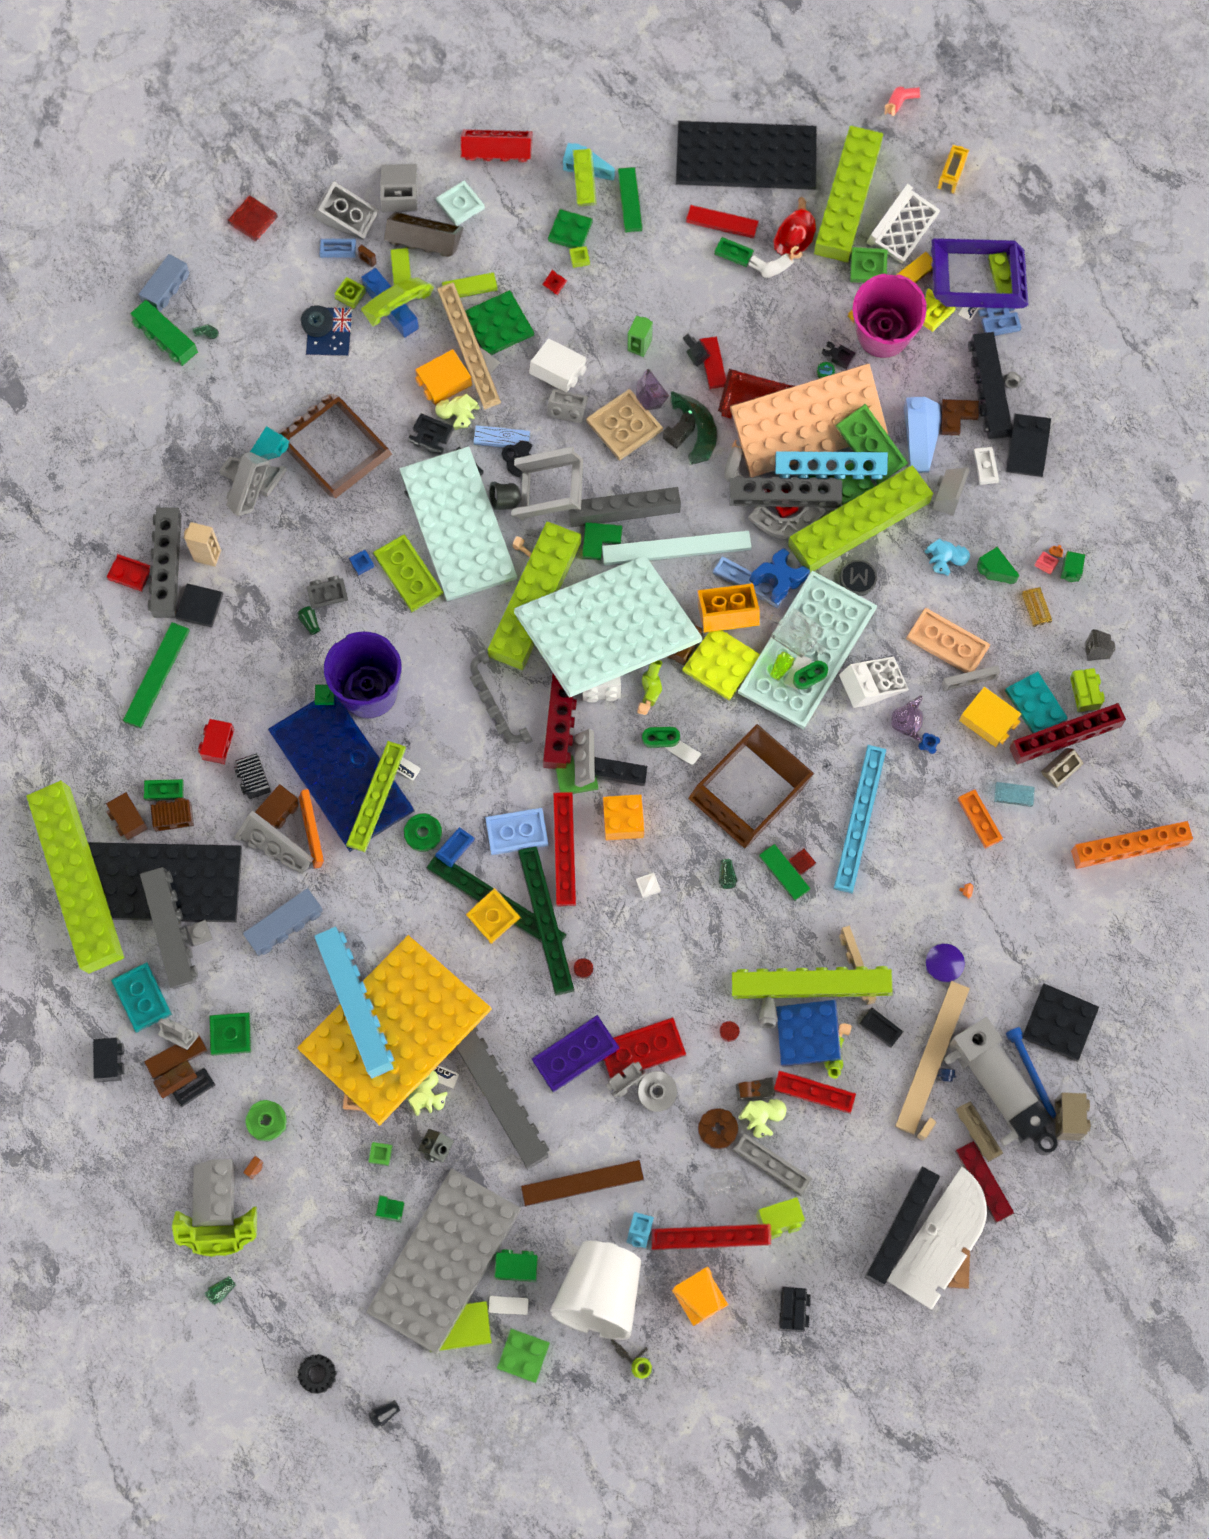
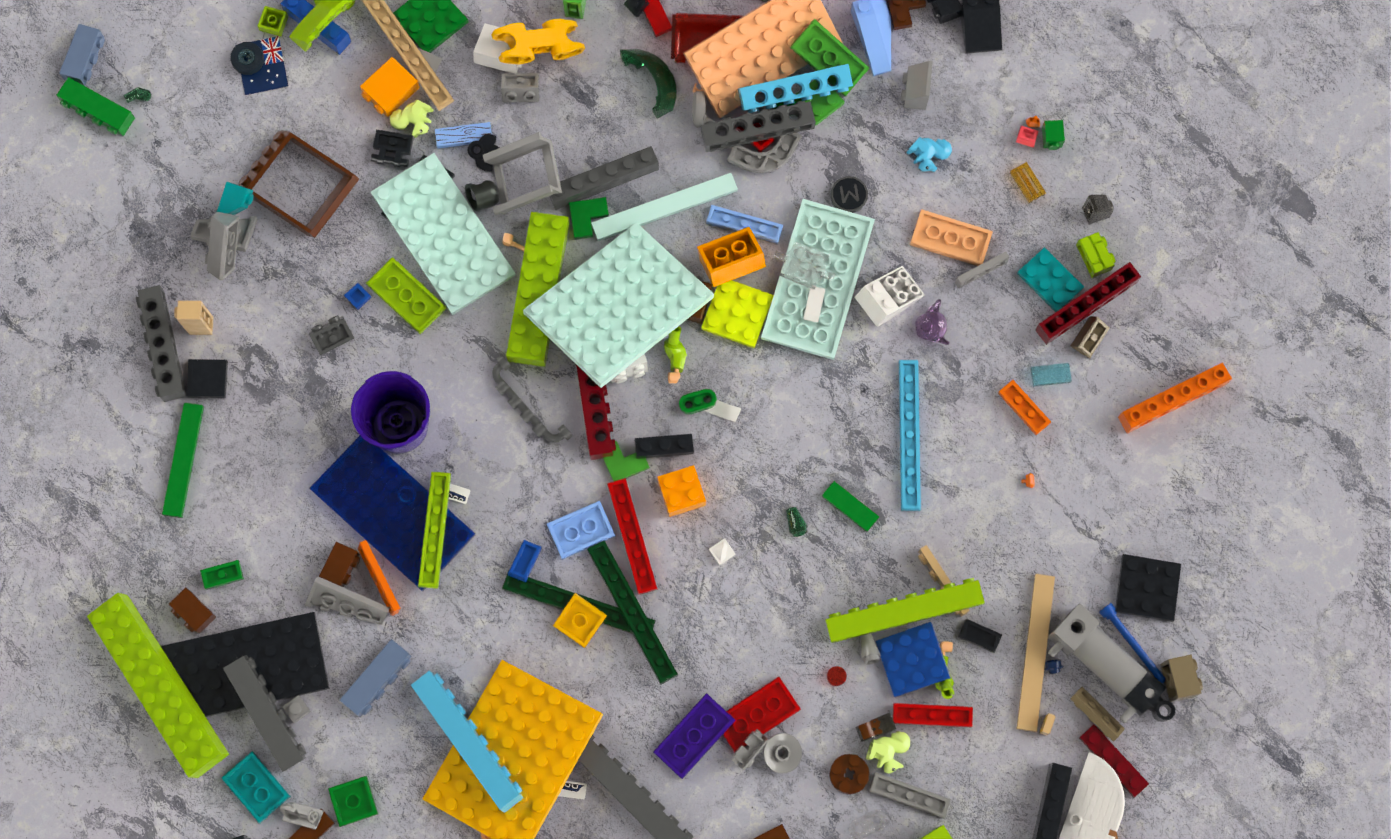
camera: 15 degrees left, 5 degrees up
red plate [107,554,151,592] -> none
reddish brown brick [151,798,194,832] -> none
red brick [198,719,235,765] -> none
black brick [234,753,271,799] -> none
dark green cone [297,606,321,635] -> none
green plate [315,684,335,705] -> none
green tile [404,813,442,852] -> none
yellowish green animal [407,1070,448,1116] -> none
clear red tile [574,958,593,979] -> none
light grey plate [575,729,595,787] -> none
tan plate [586,389,663,461] -> none
clear purple slope [636,369,669,411] -> none
clear smoke leg [663,413,696,449] -> none
reddish brown window [688,724,815,848] -> none
blue piece [749,548,810,604] -> none
clear neon green cone [770,651,795,681] -> none
lime brick [788,465,933,574] -> none
clear red tile [789,848,816,876] -> none
green plate [793,660,828,690] -> none
blue plate [918,733,940,754] -> none
dark purple dish [926,943,965,982] -> none
yellow brick [959,687,1021,748] -> none
white plate [973,447,999,485] -> none
green slope [977,547,1019,584] -> none
none -> yellow piece [491,19,585,65]

